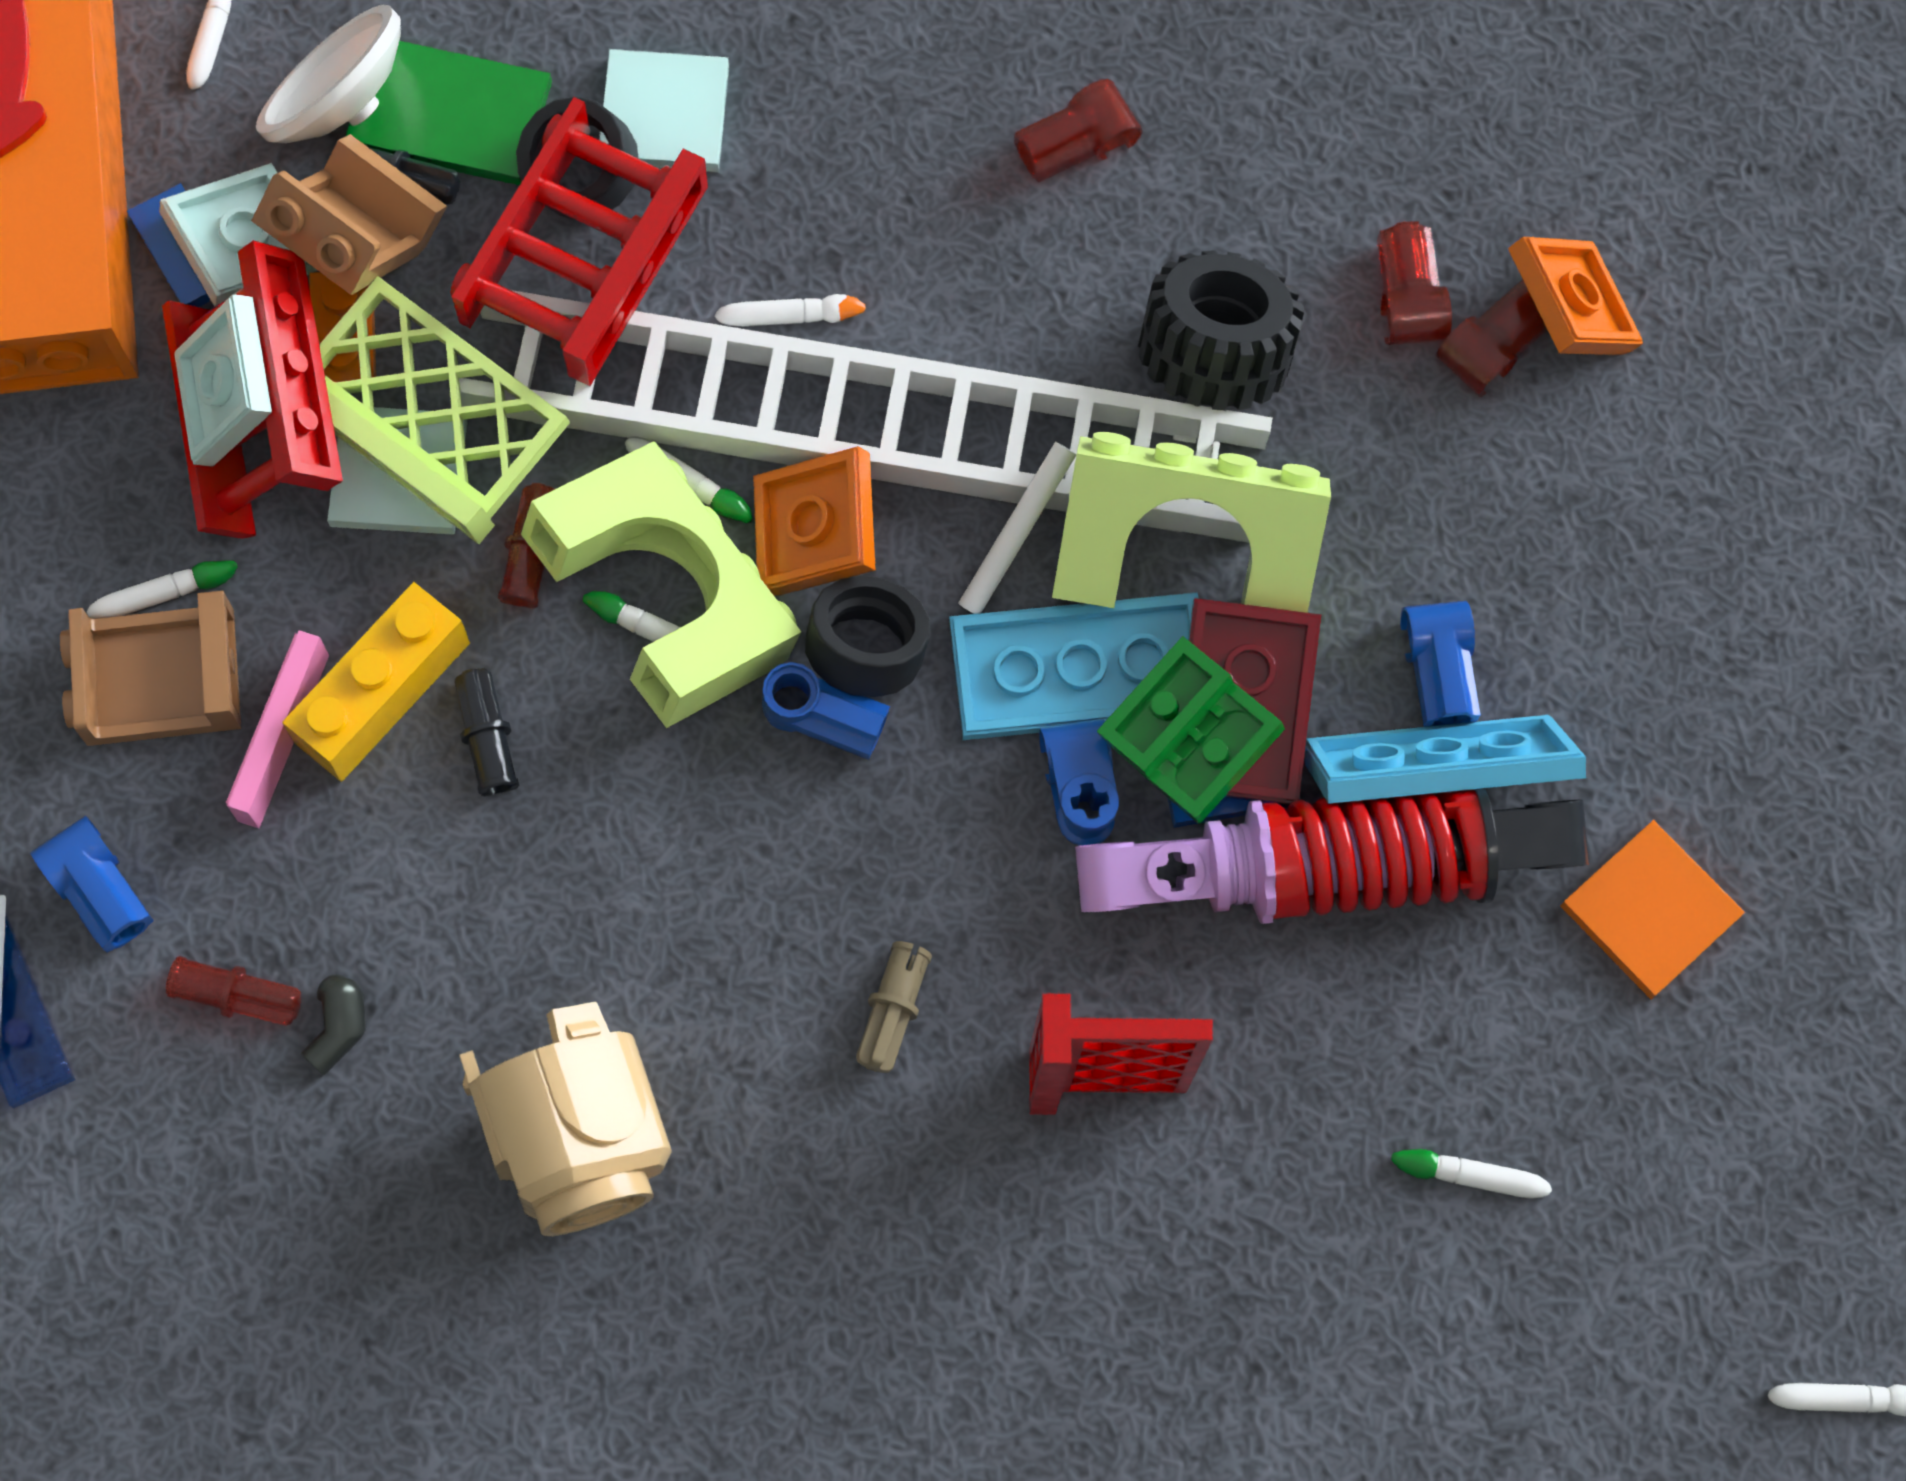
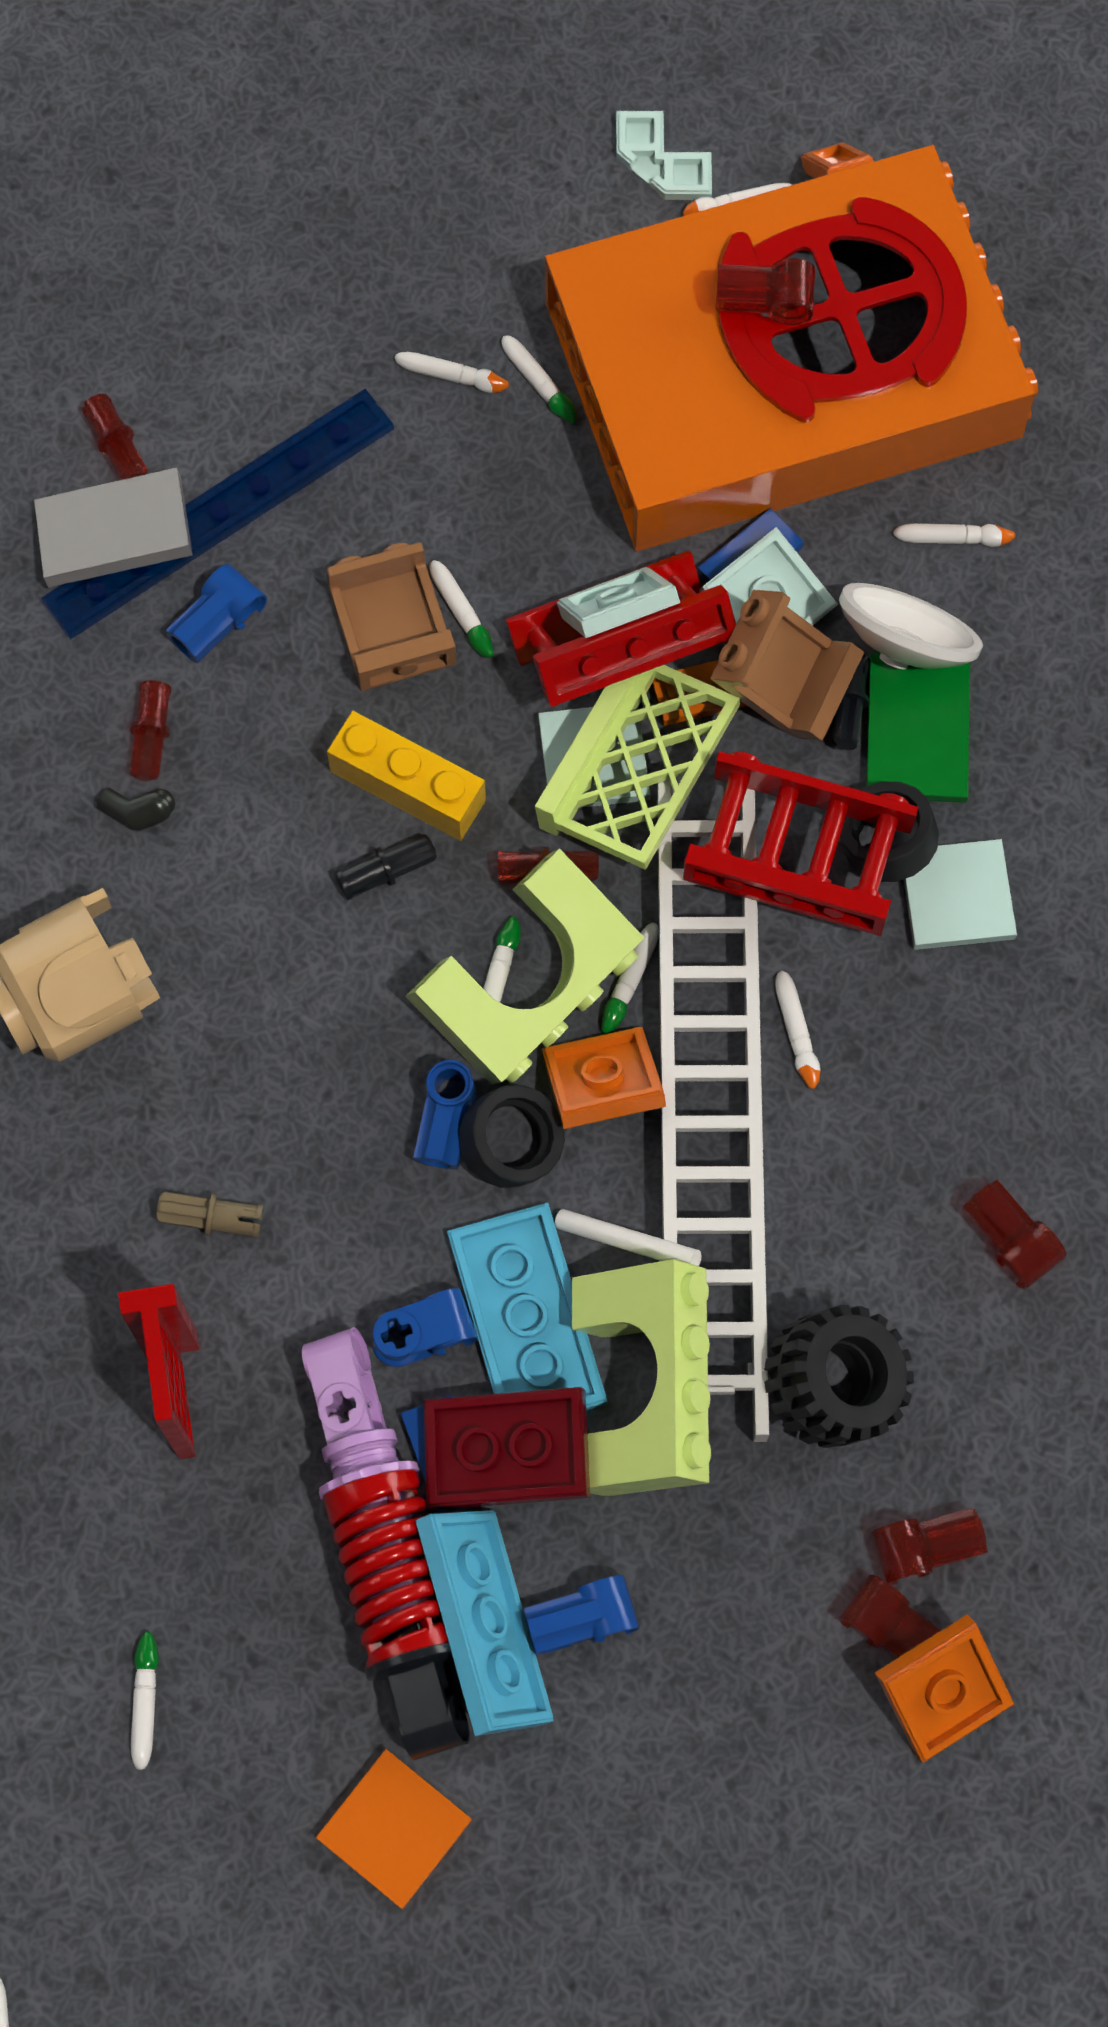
camera: 85 degrees right, 0 degrees up
bright pink tile [226,630,329,828] -> none
green slope [1097,636,1285,825] -> none

